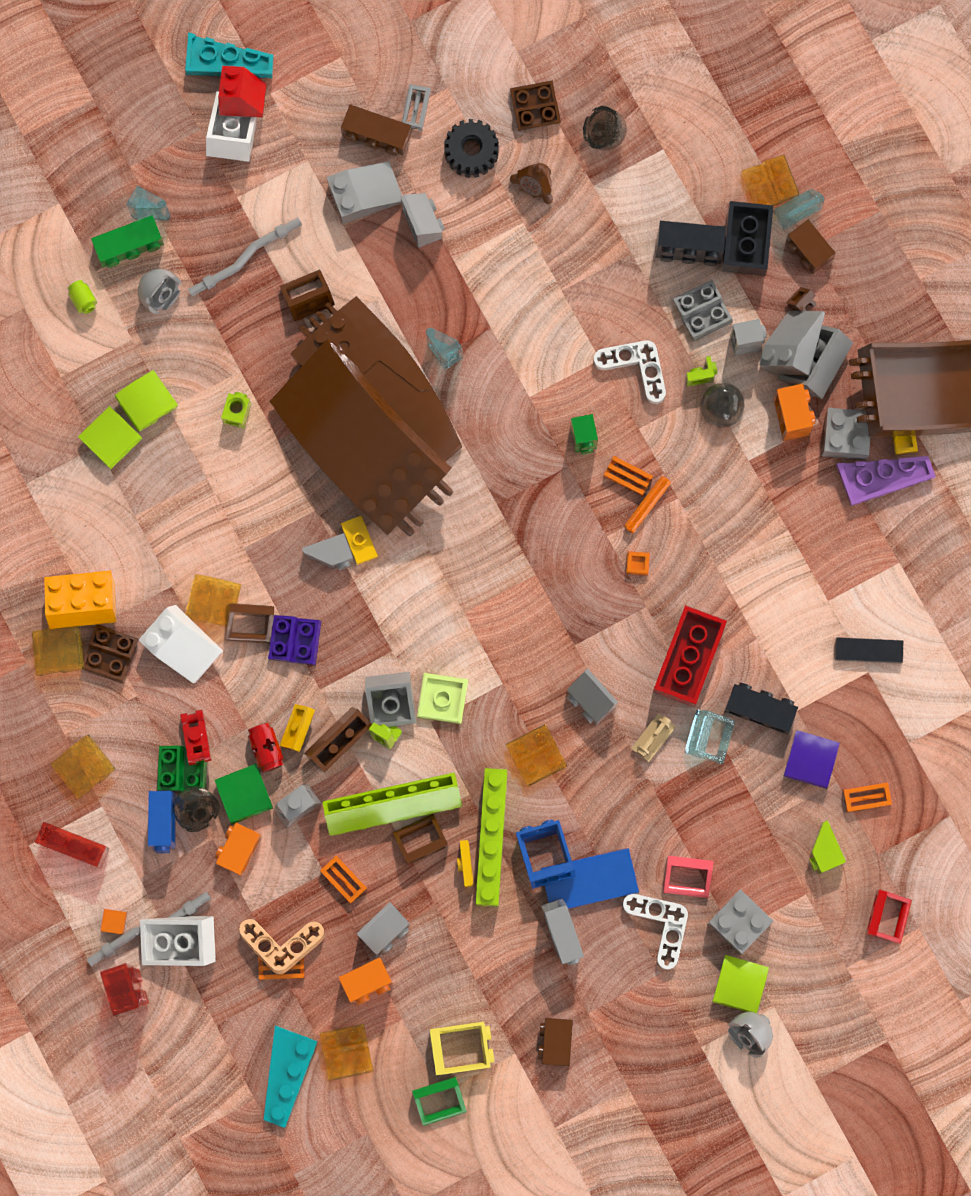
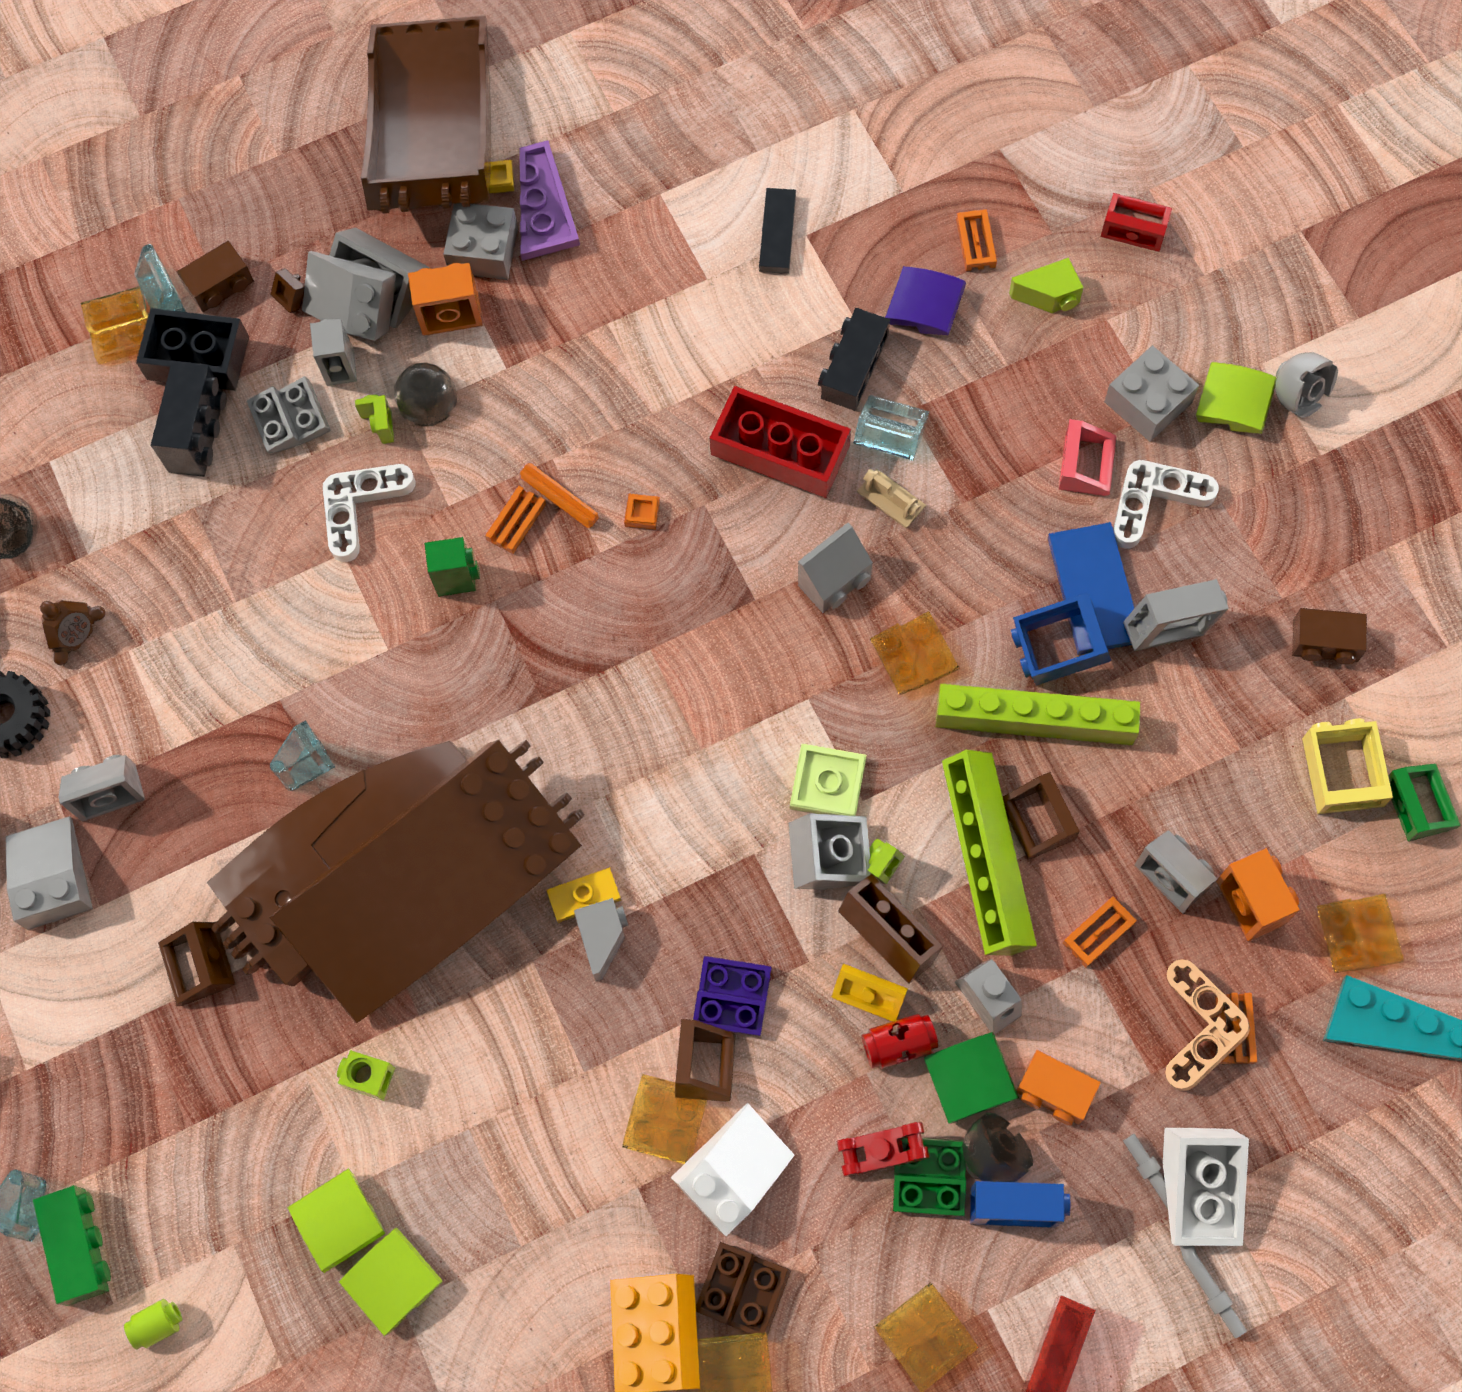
camera: 85 degrees left, 10 degrees down
orange tile [100,909,127,935] -> none
clear red brick [100,963,150,1018] -> none
light grey cylinder [138,268,181,314] -> none
light grey bar [188,218,302,297] -> none
yellow plate [457,840,474,888] -> none

